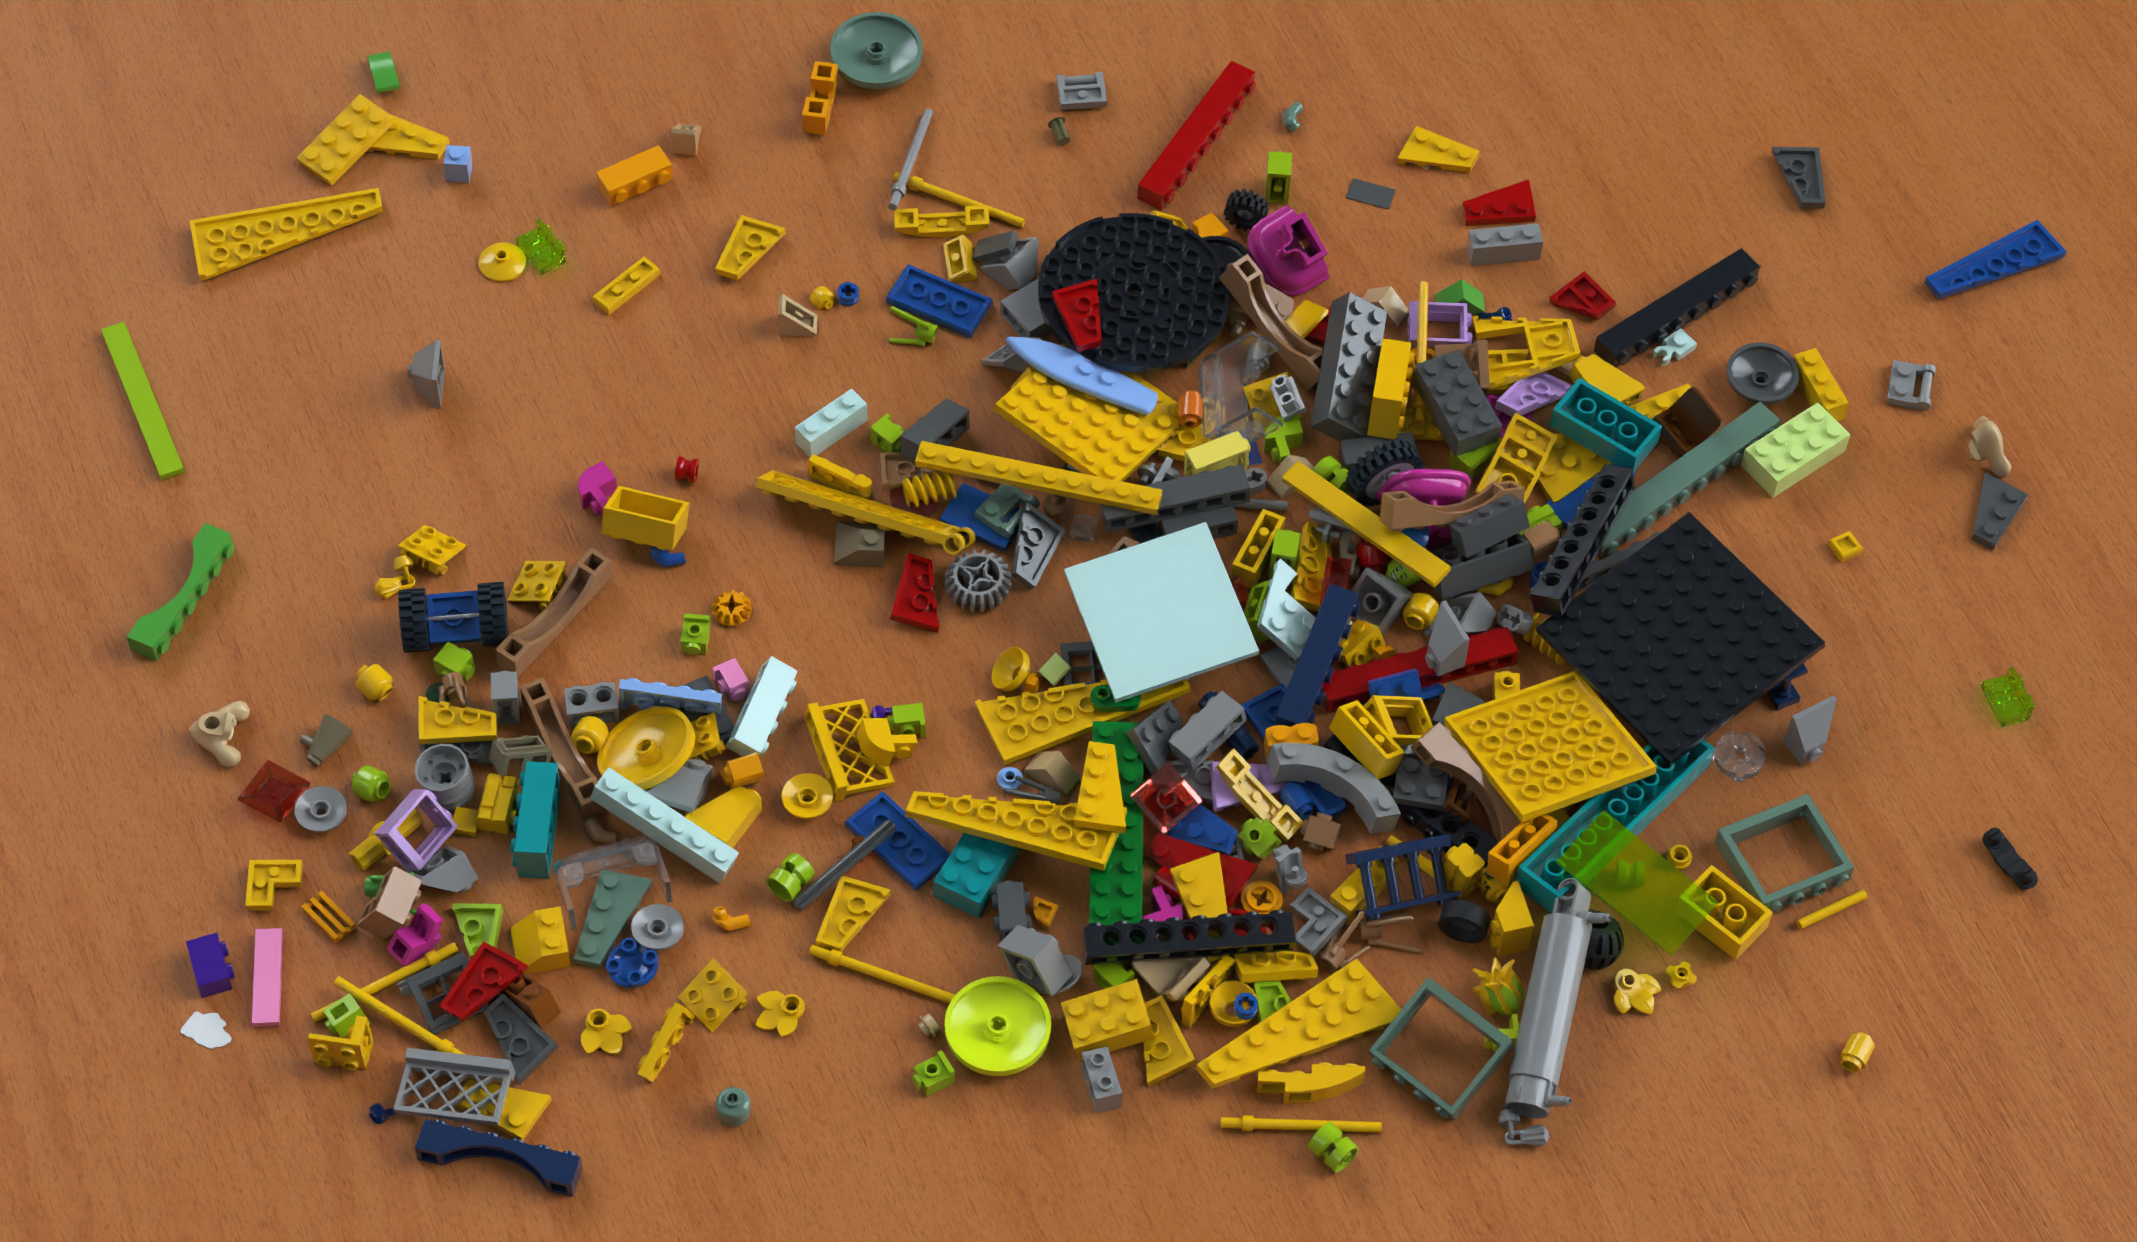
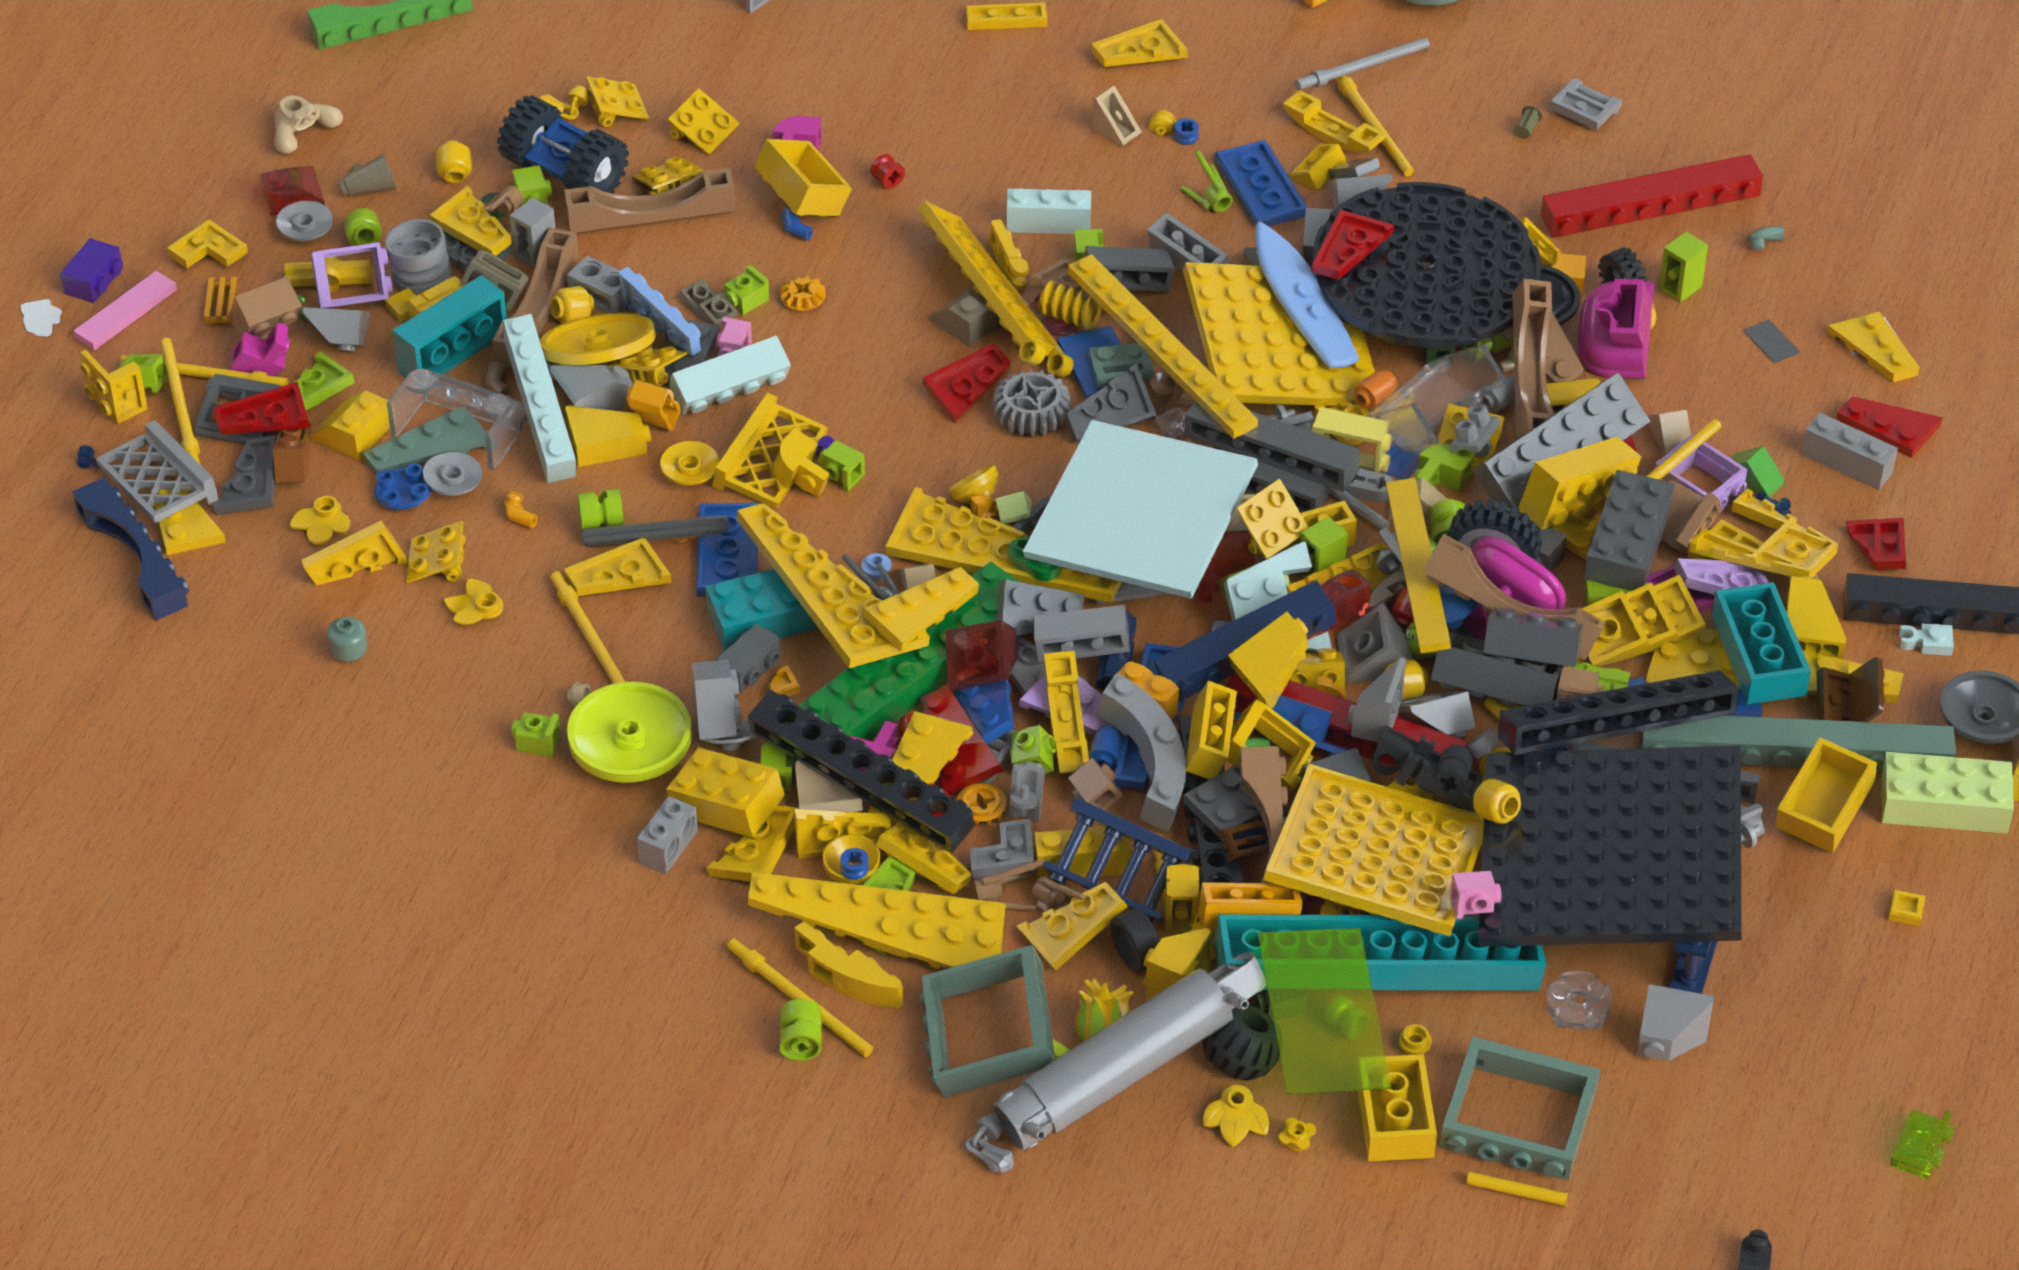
camera: 45 degrees right, 10 degrees down
none -> yellow hinge [667,88,740,156]
none -> dark tan slope [679,278,739,326]
none -> yellow wing [1017,882,1128,970]
none -> light grey brick [1147,212,1229,272]
none -> yellow slope [1228,612,1309,709]
none -> yellow hinge [1236,479,1309,560]
none -> black plate [1372,725,1484,811]
none -> bright pink brick [1450,871,1501,919]
none -> yellow head [1473,779,1521,824]
none -> yellow piece [1776,737,1877,853]

